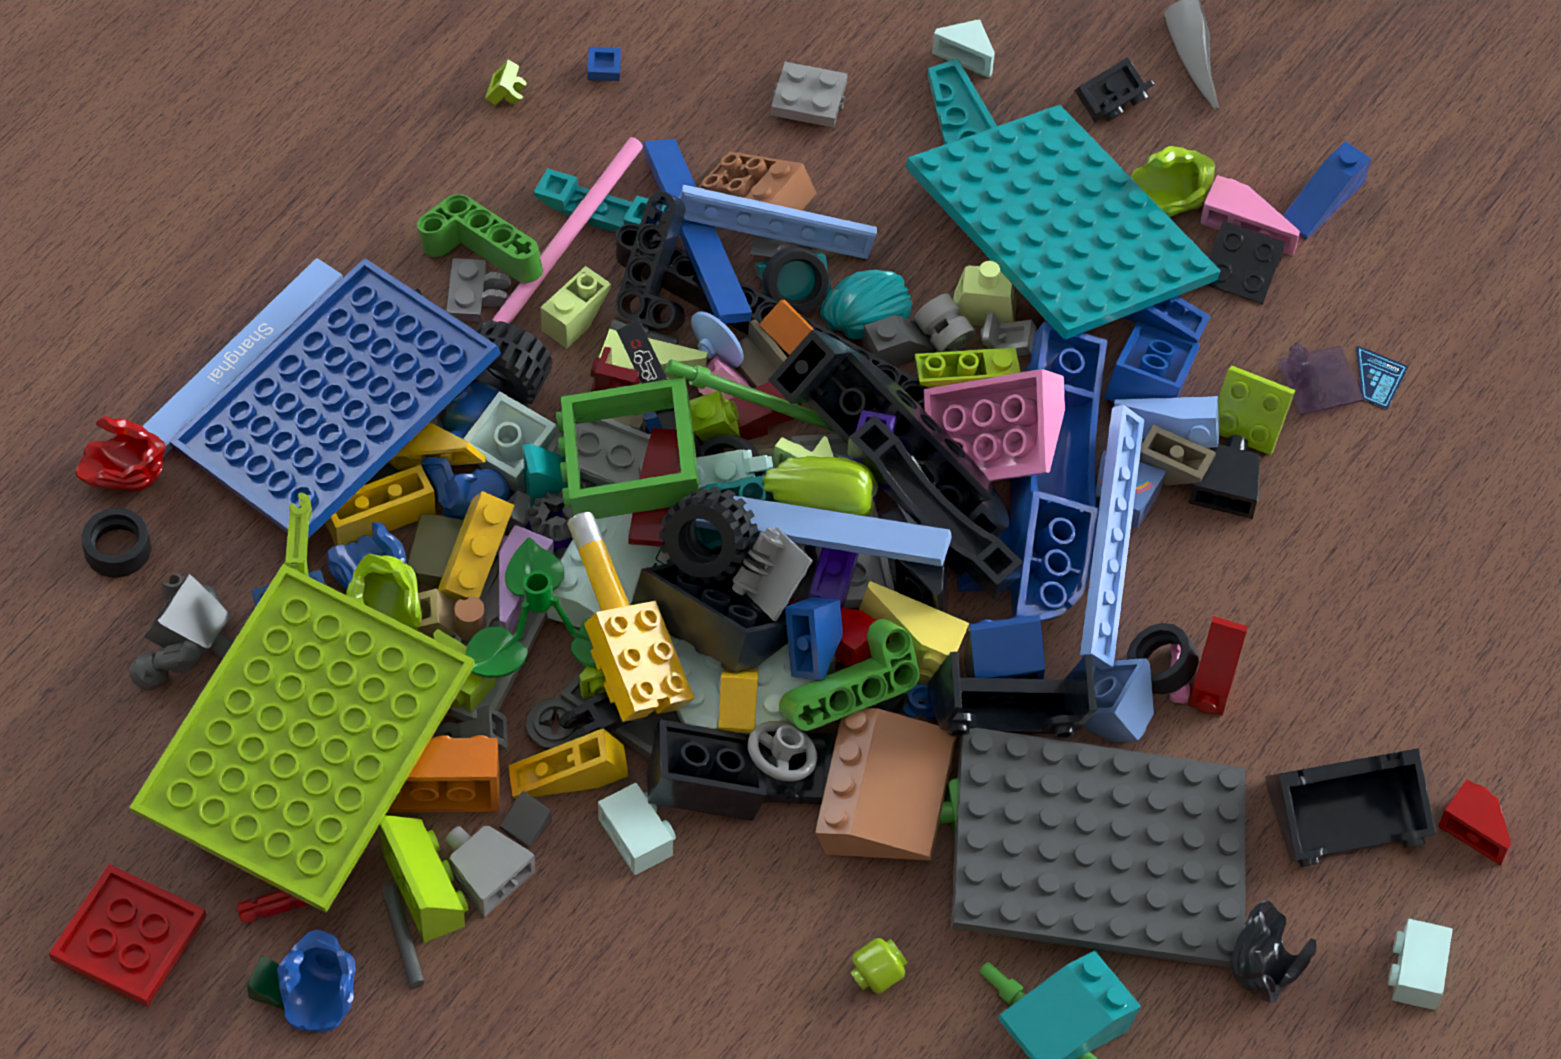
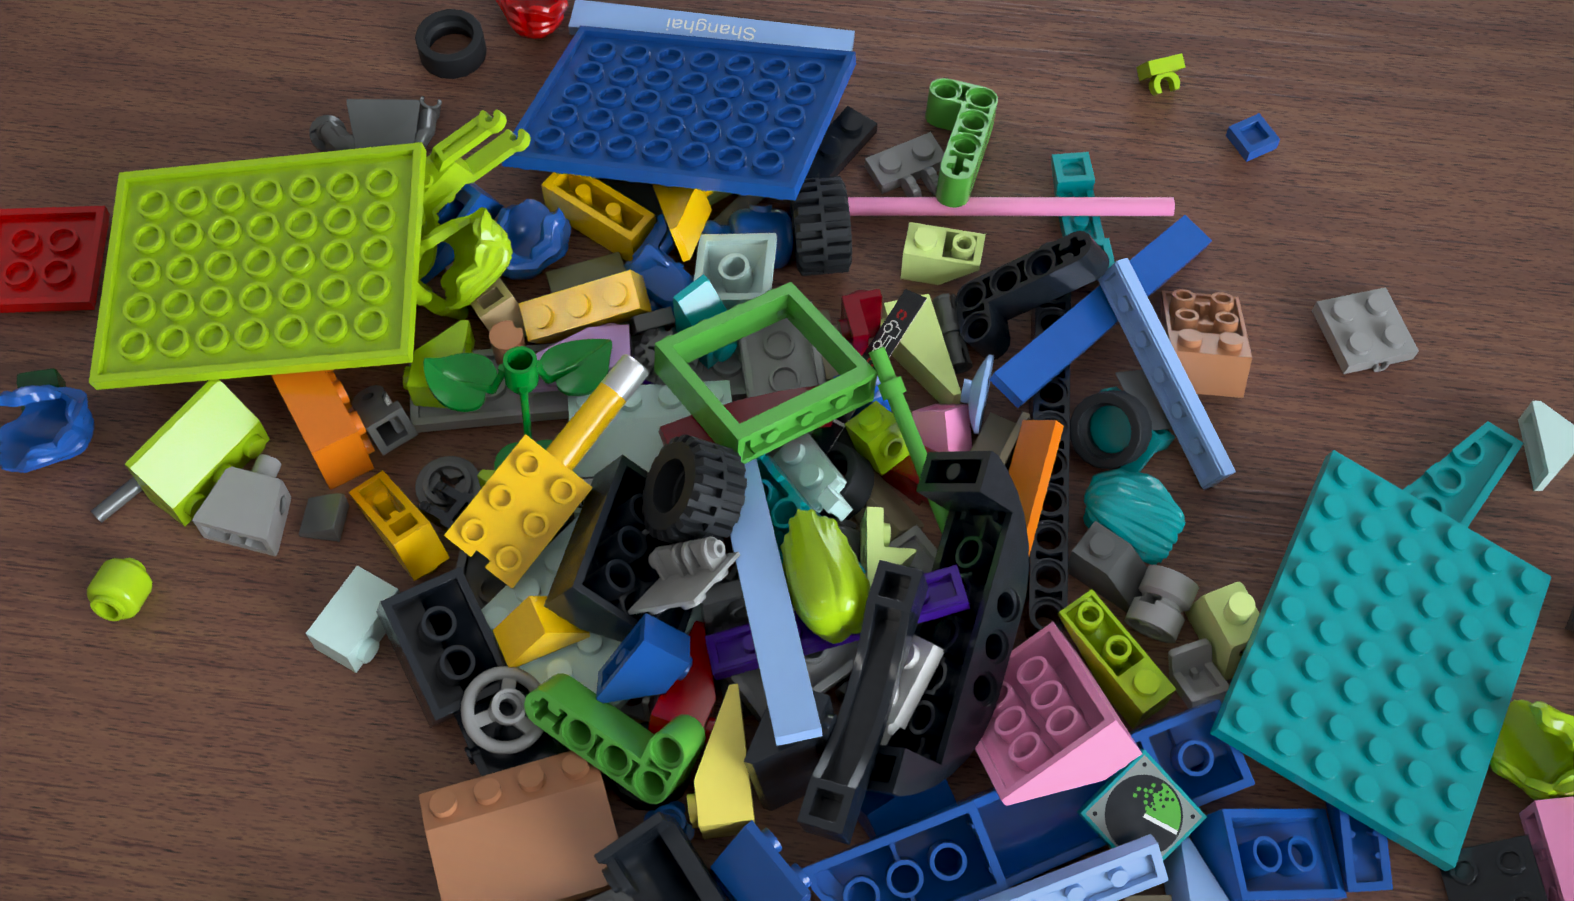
camera: 65 degrees right, 5 degrees up
none -> lime head [87,558,152,621]
none -> tile [1077,749,1207,861]

